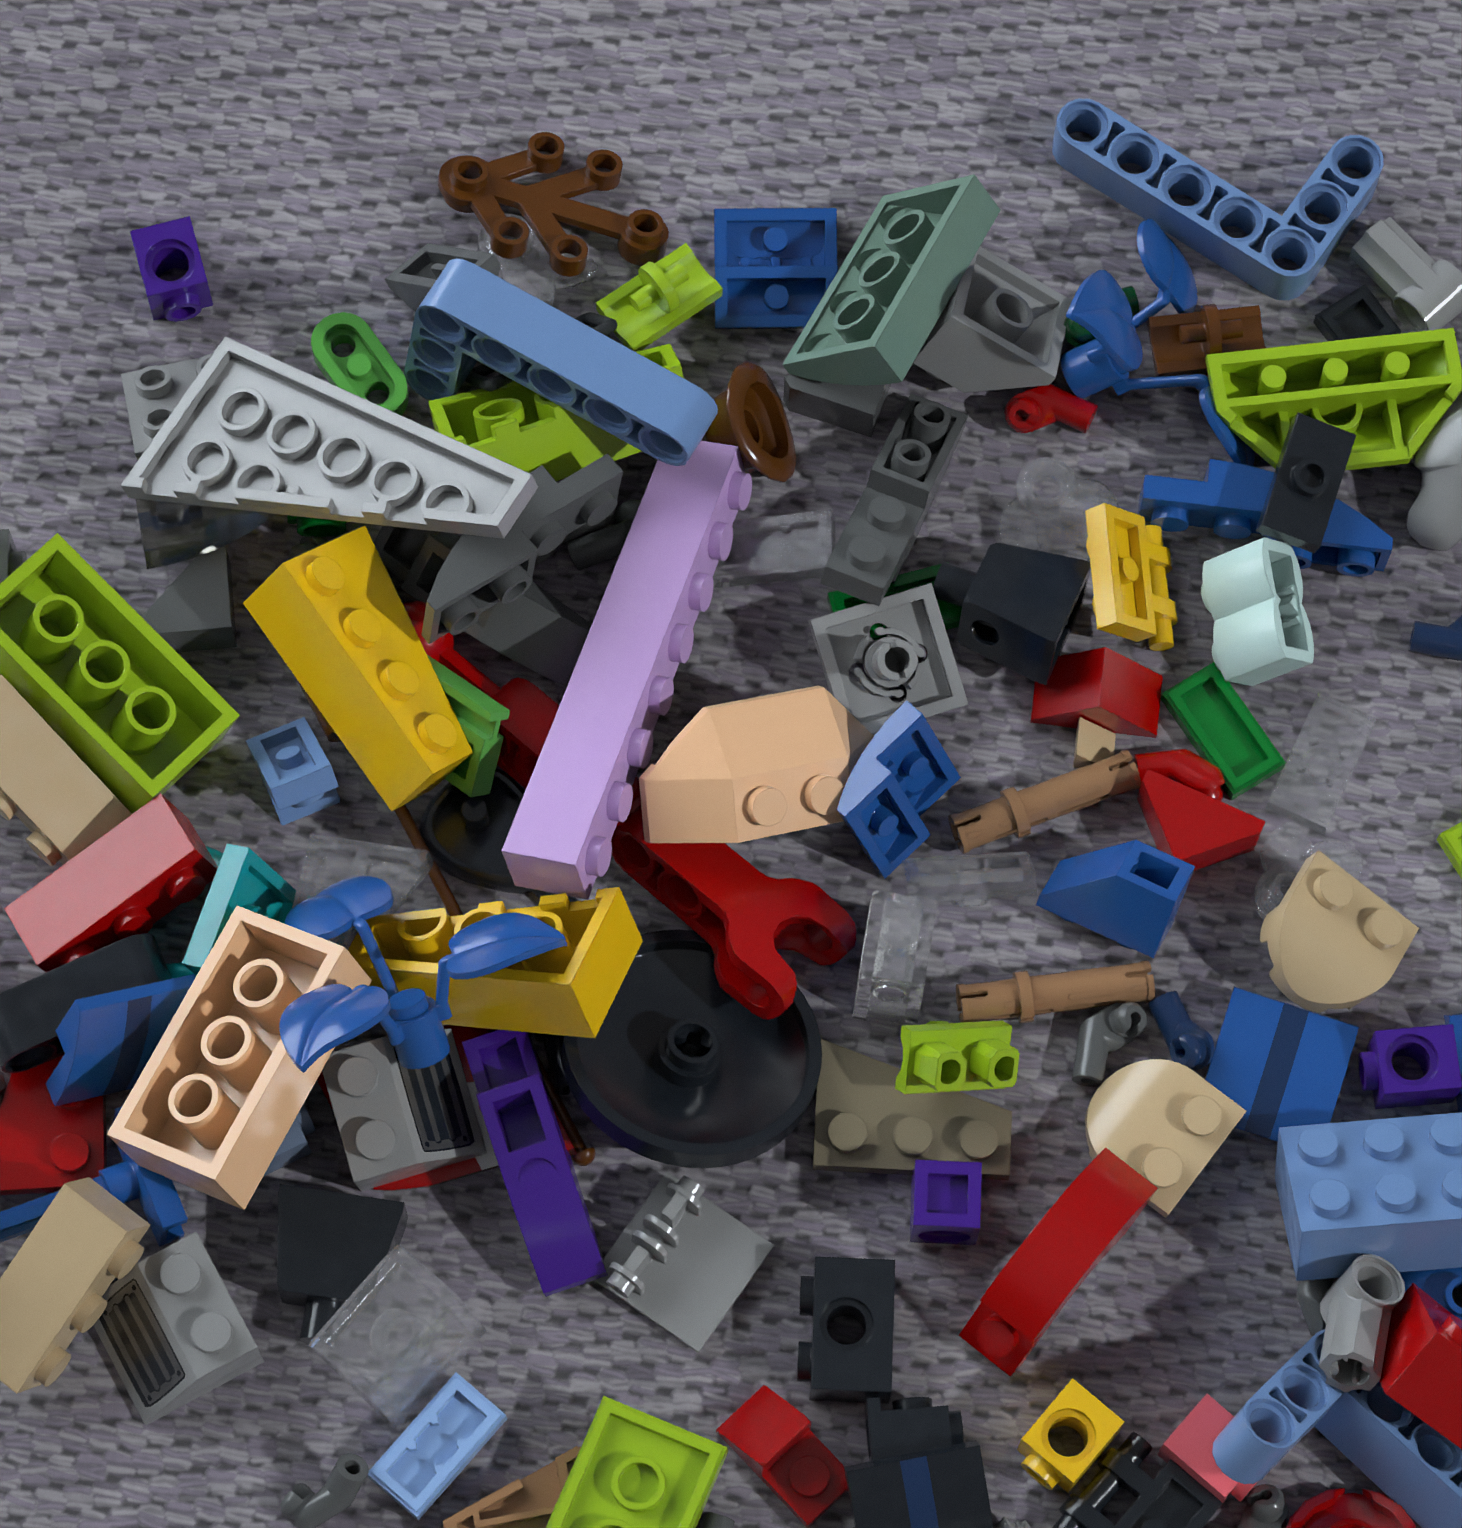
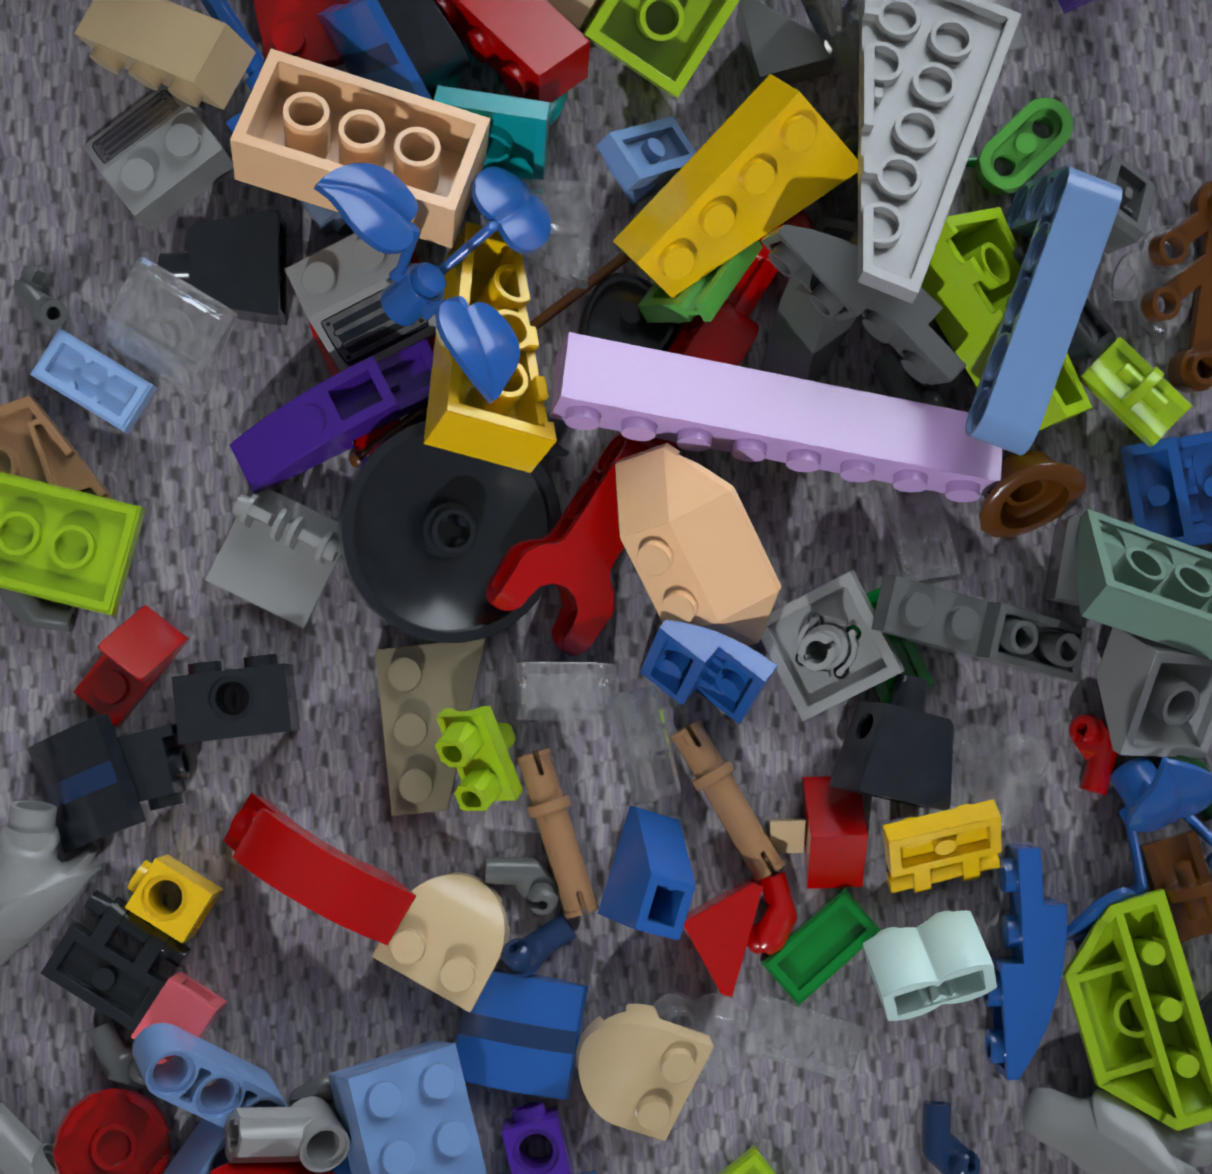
camera: 80 degrees right, 15 degrees up
dark purple brick [910,1160,982,1245] -> none
black plate [1256,413,1356,553] -> none

